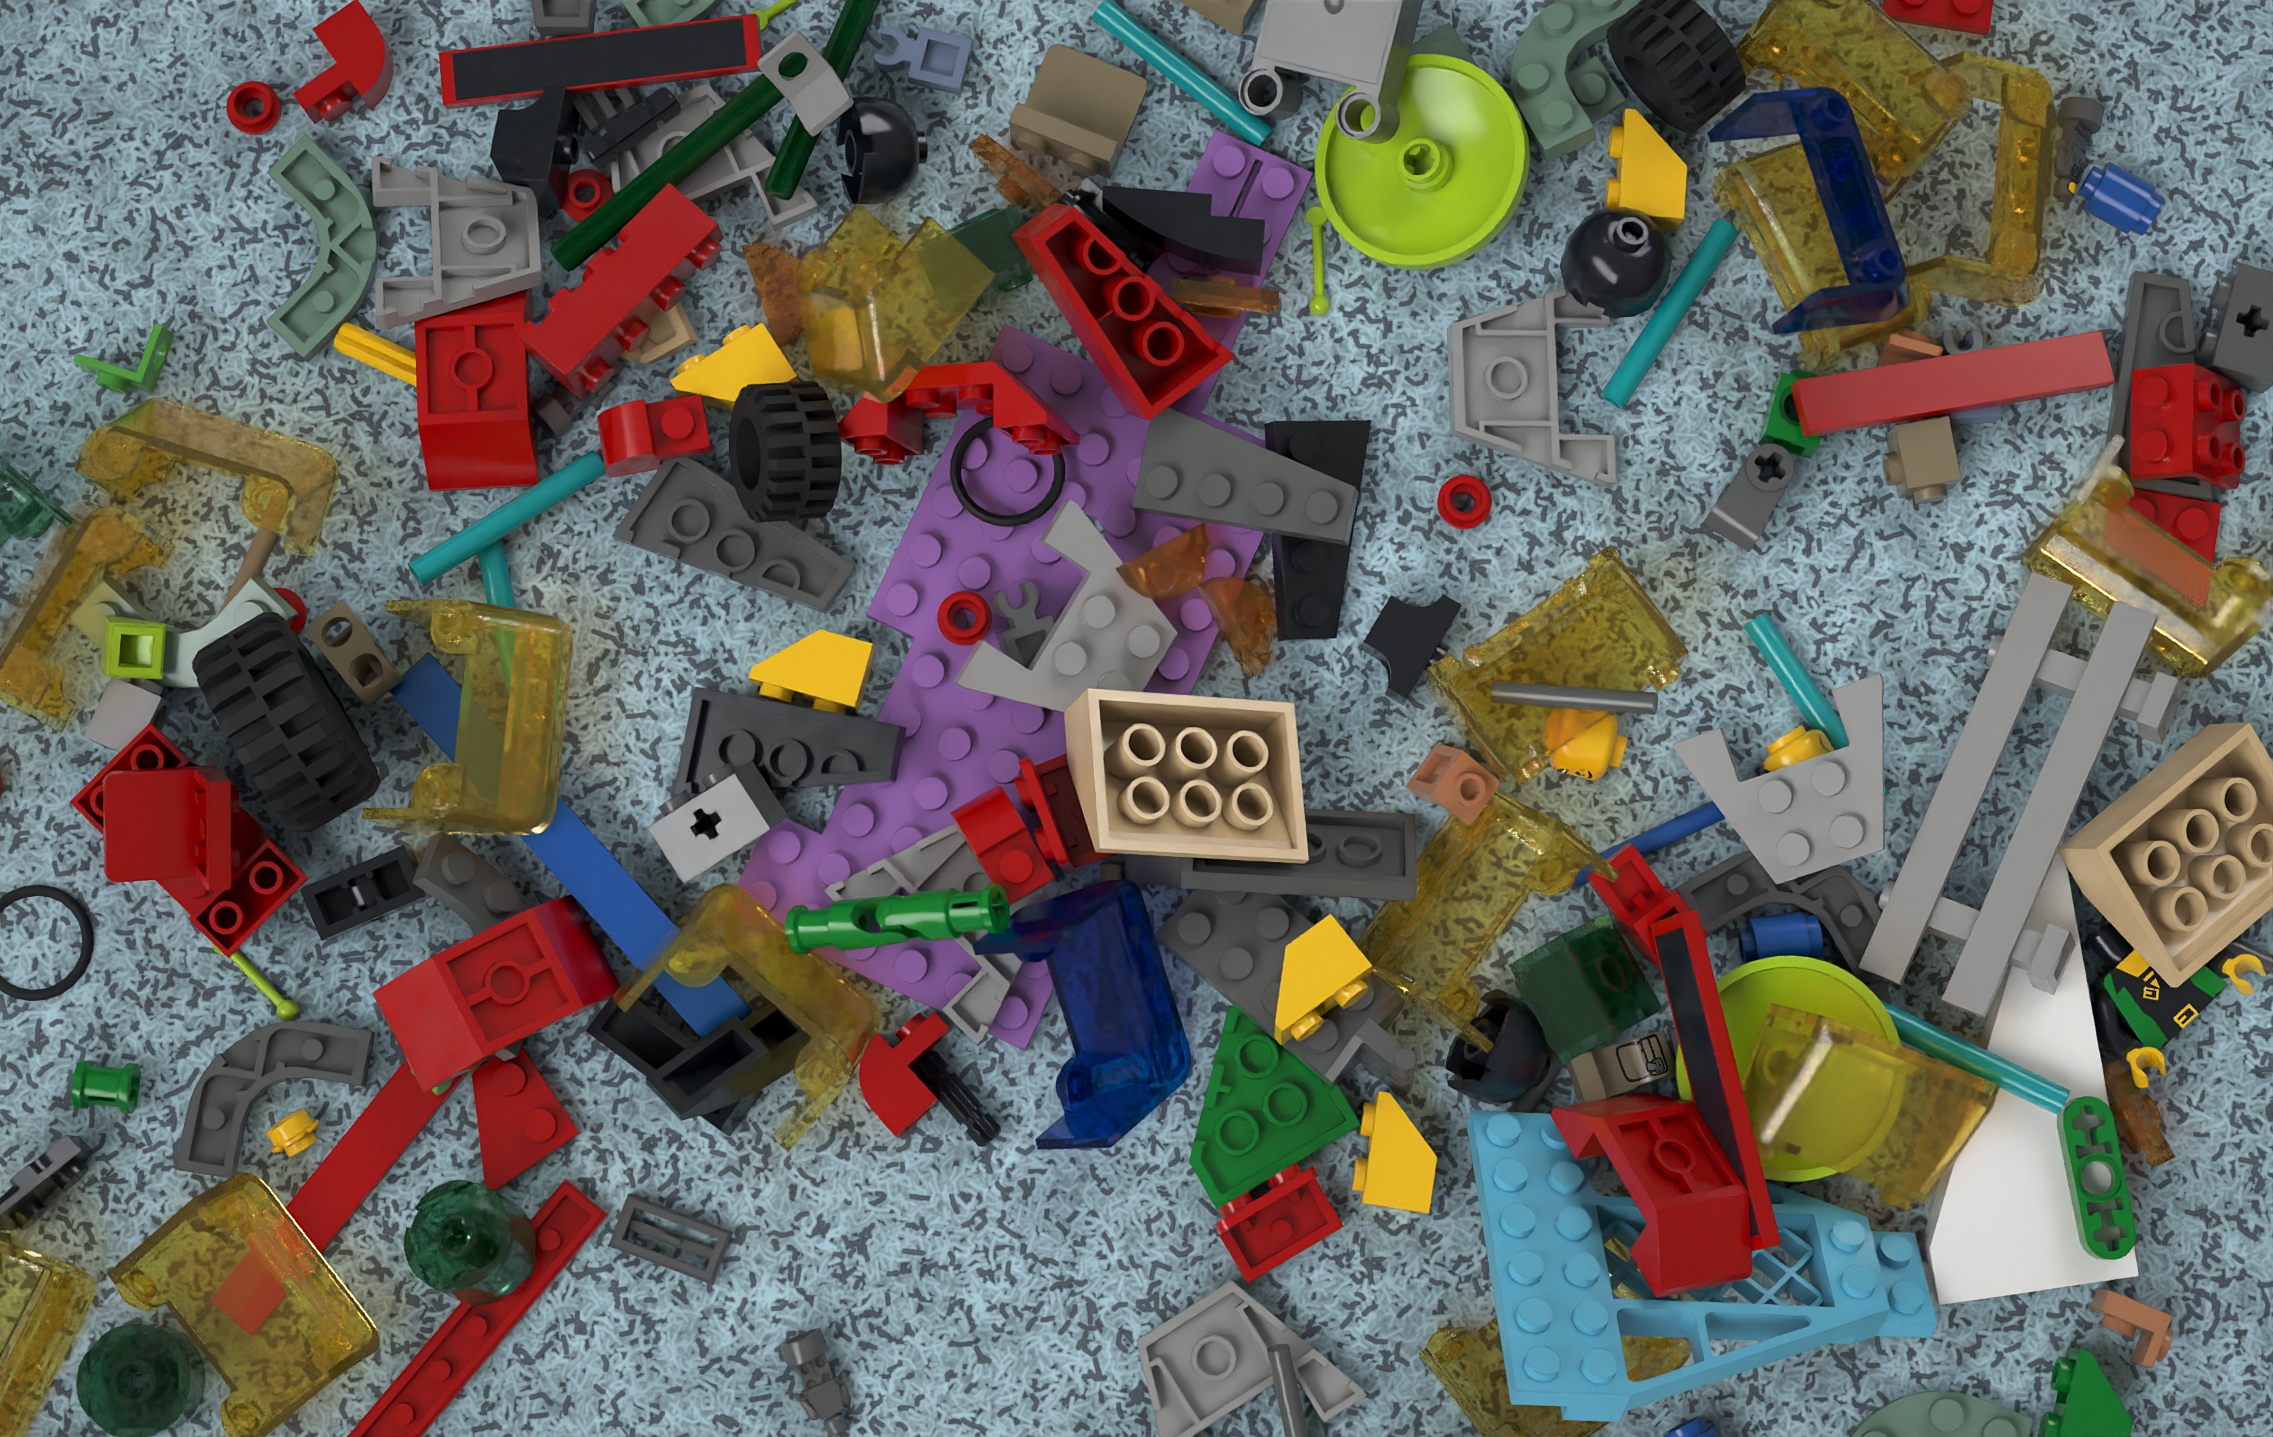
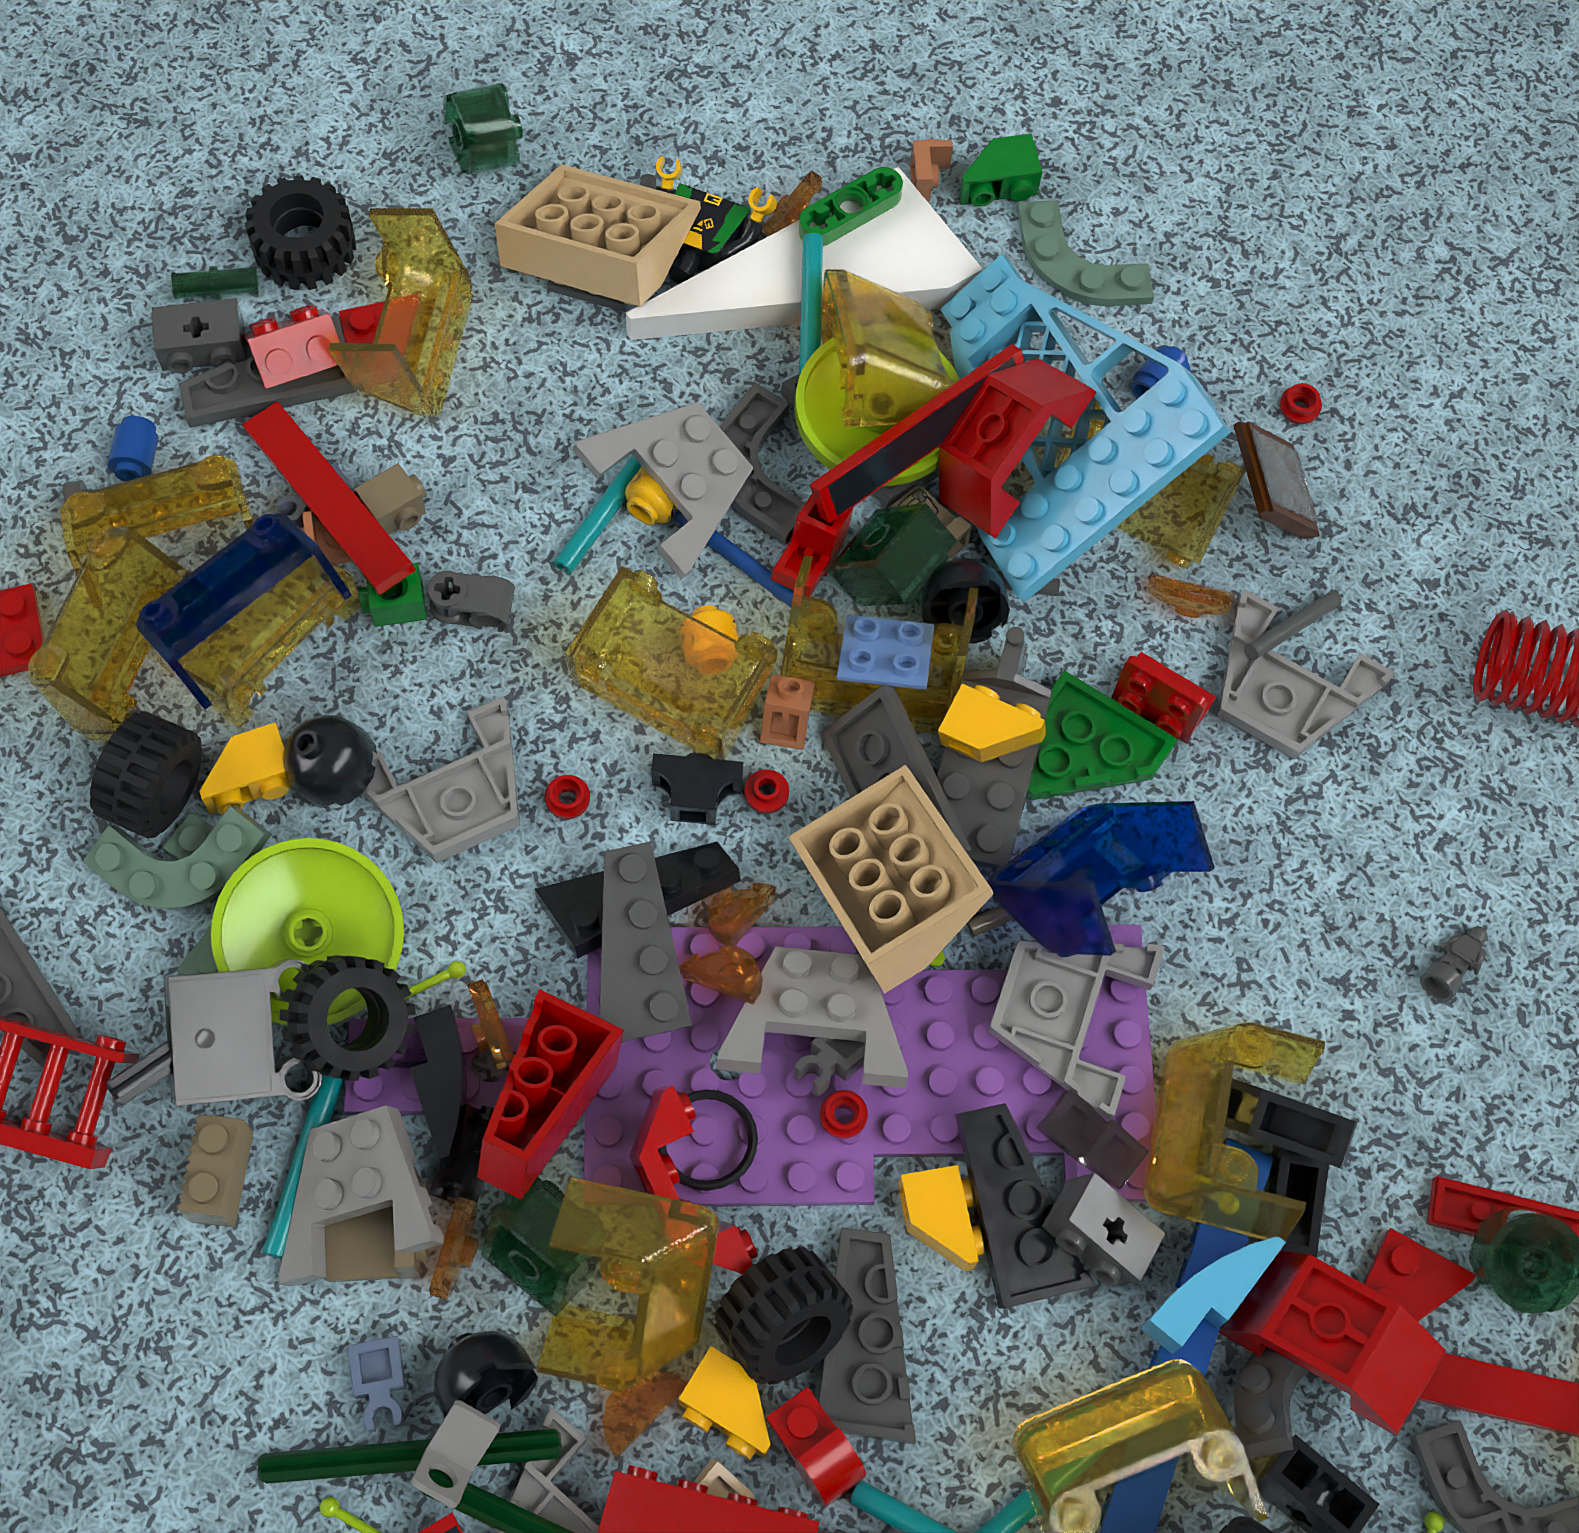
camera: 120 degrees left, 15 degrees down
yellow plate [266,1107,319,1157] -> none
dark grey tile [608,1193,734,1285] -> none
green piece [785,883,1010,955] -> none
red brick [859,1011,951,1138] -> none
black axle [913,1050,1001,1147] -> none
red brick [950,784,1055,906] -> none
red bracket [1013,753,1120,874] -> none
yellow slope [1351,1091,1437,1214] -> none
dark grey bar [1490,681,1658,715] -> none
teal piece [1600,218,1739,409] -> none
blue brick [1738,911,1823,964] -> none
light grey fence [1858,572,2183,1019] -> none
none -> light grey wing [278,1105,444,1286]
none -> black tyre [280,955,416,1081]
none -> red plate [744,769,789,814]
none -> medium blue hinge [837,615,934,690]
none -> clear smoke slope [1036,1090,1149,1189]
none -> medium azure slope [1141,1236,1286,1354]
none -> clear orange plate [1148,574,1235,618]

